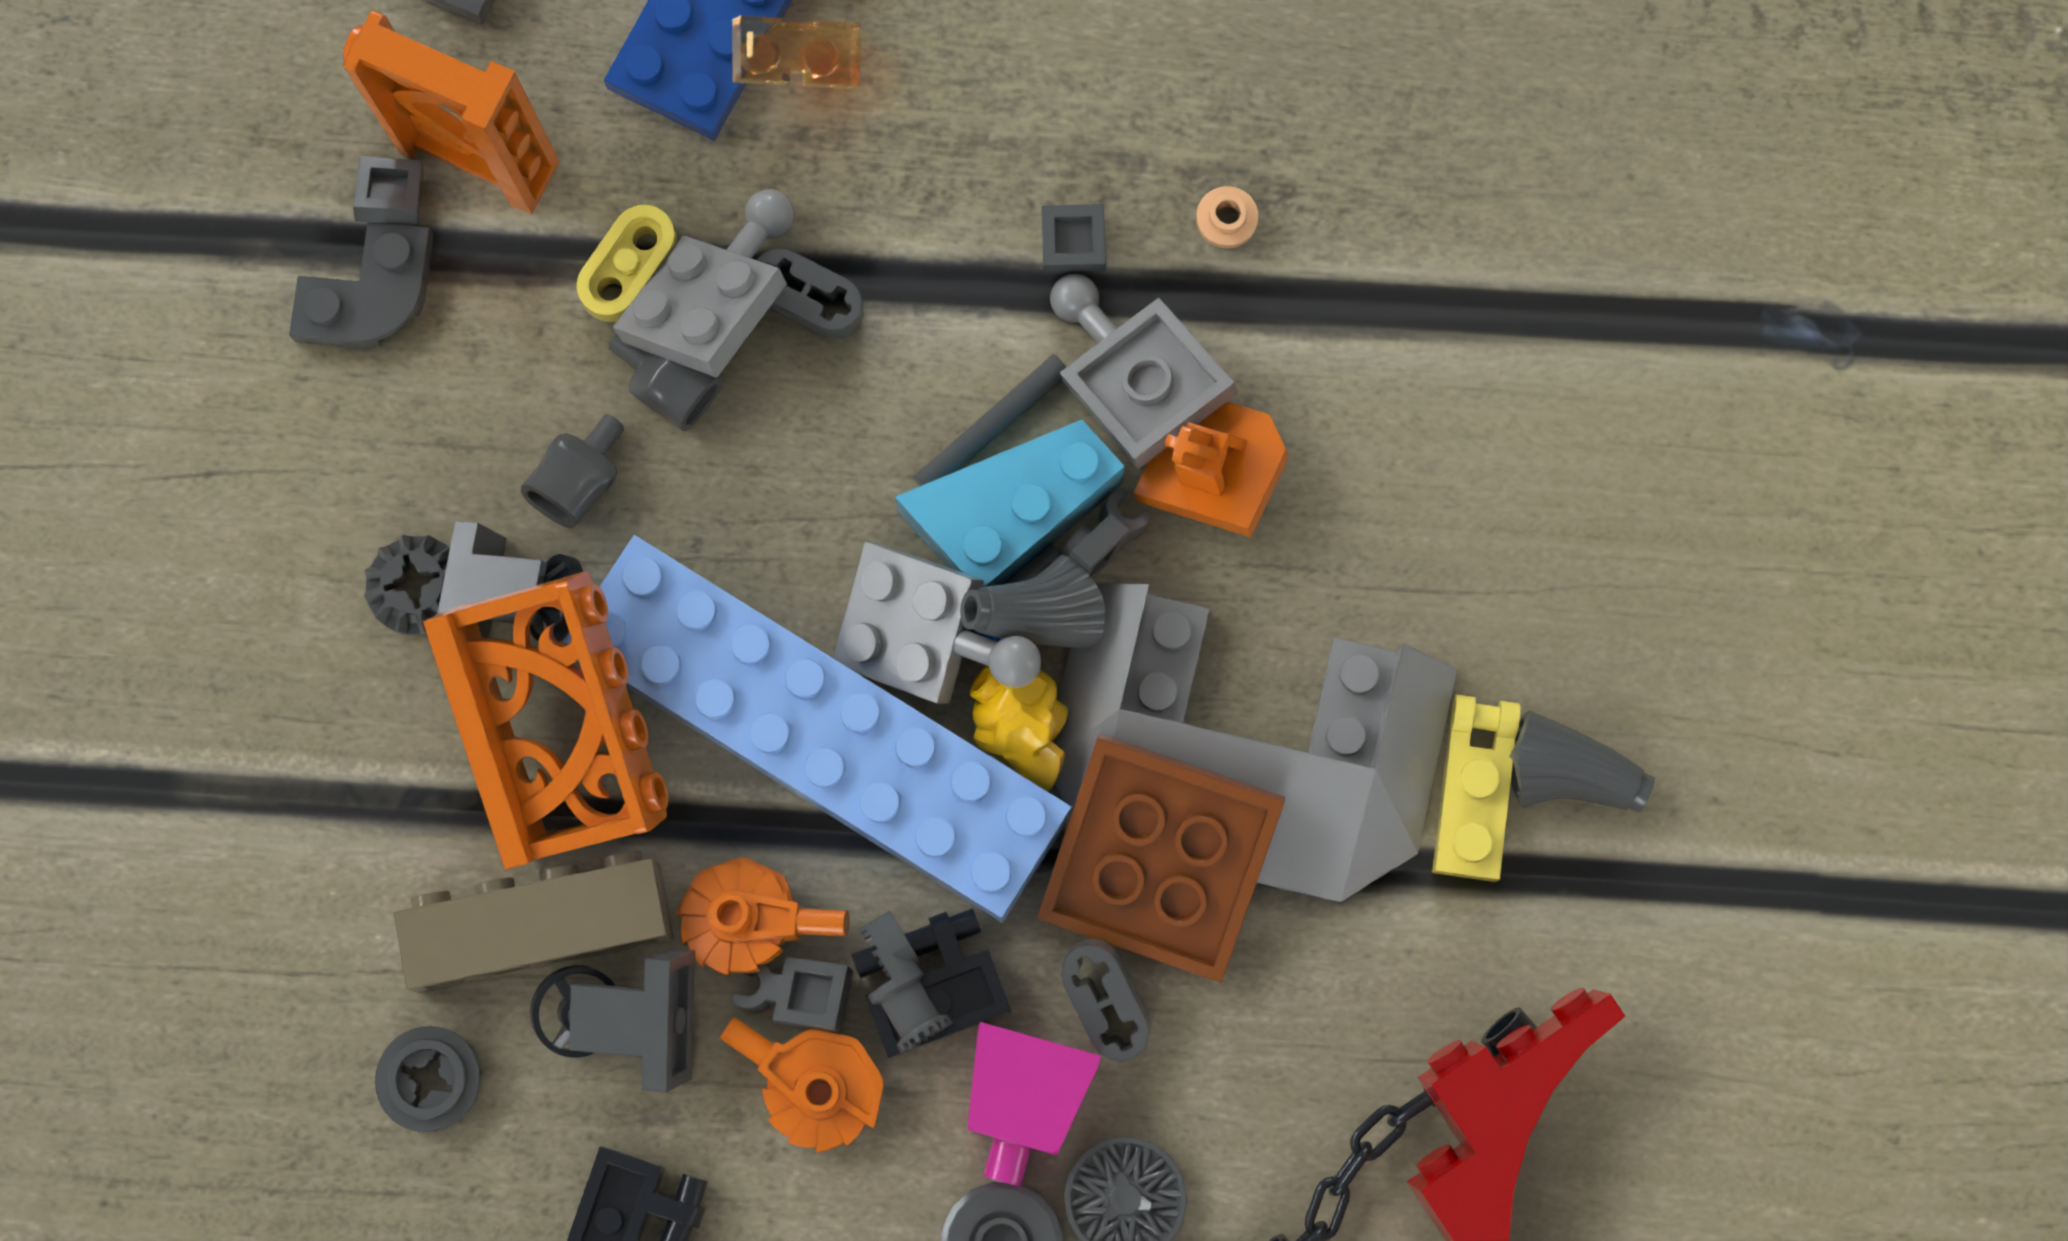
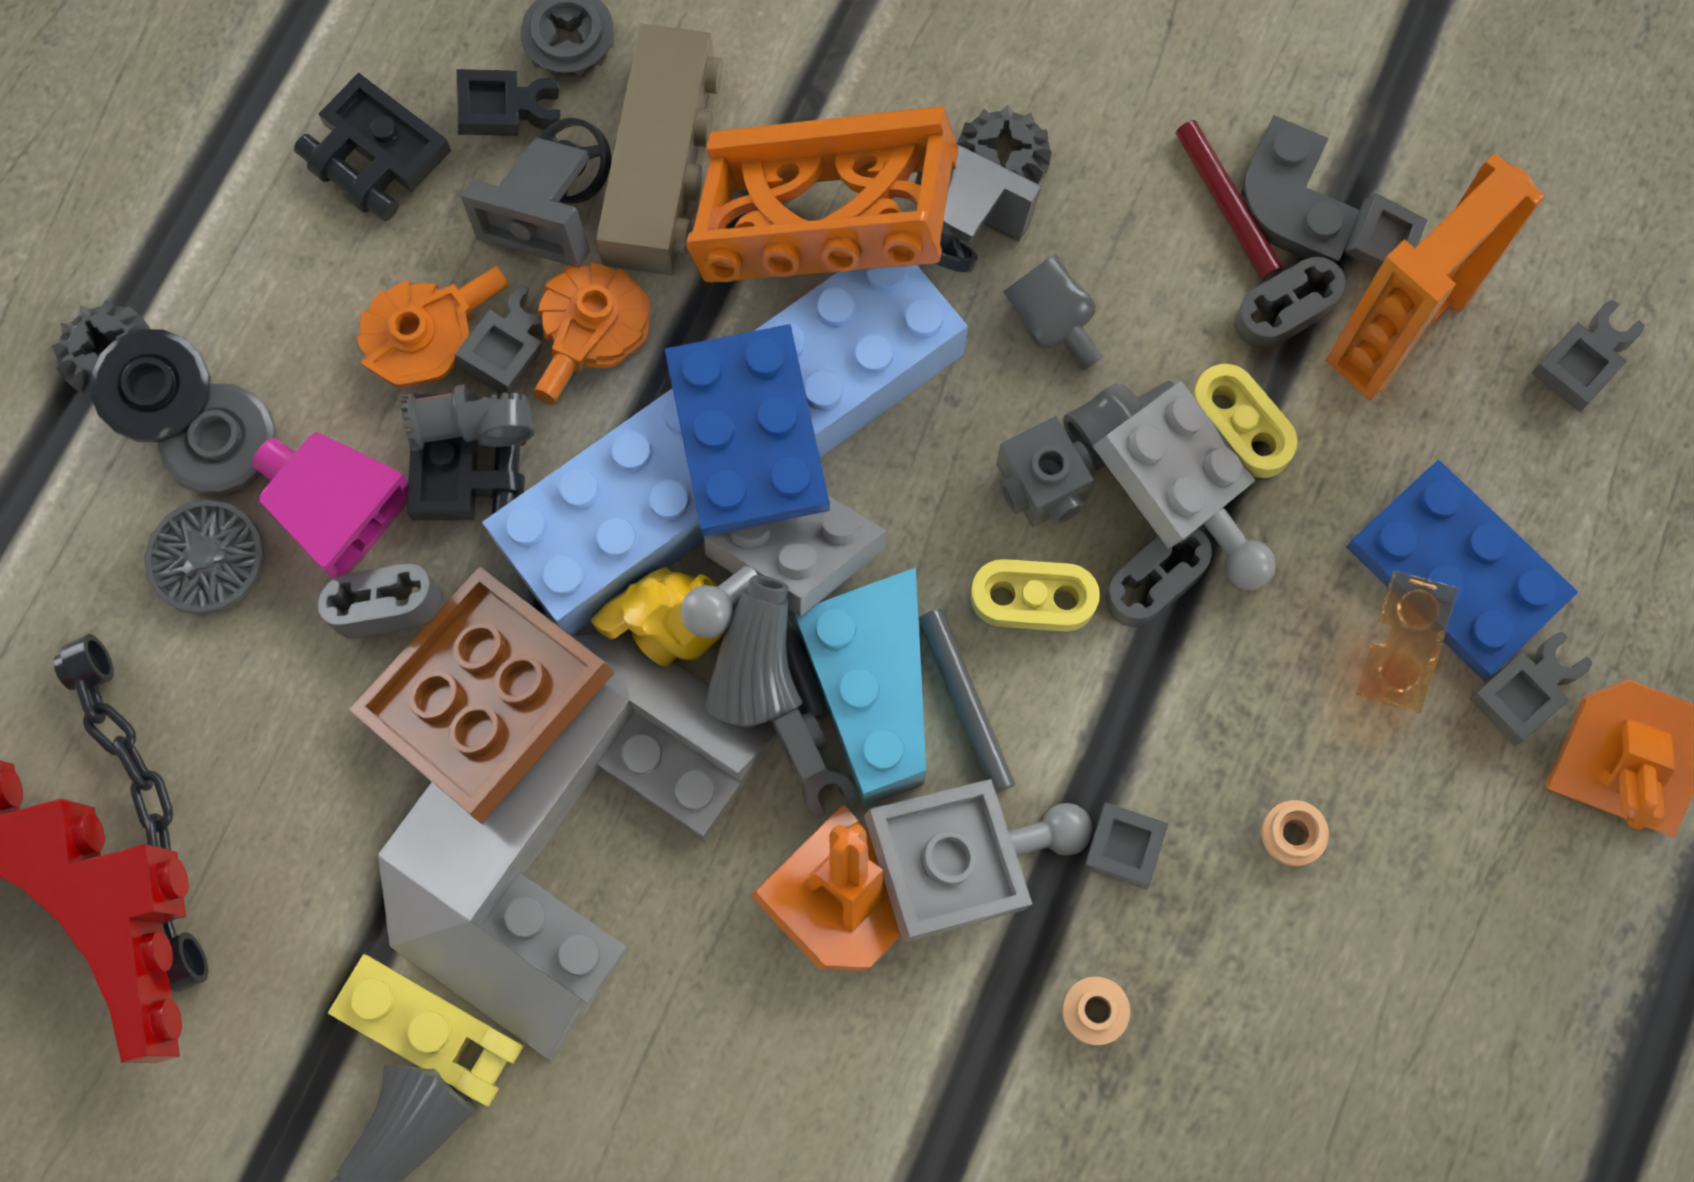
camera: 110 degrees right, 5 degrees down
none -> black plate [456,69,561,136]
none -> blue plate [665,324,830,537]
none -> light yellow plate [970,559,1100,632]
none -> dark grey brick [996,416,1095,527]
none -> dark red bar [1175,120,1284,281]
none -> dark grey beam [1235,257,1346,349]
none -> light nougat plate [1261,800,1329,867]

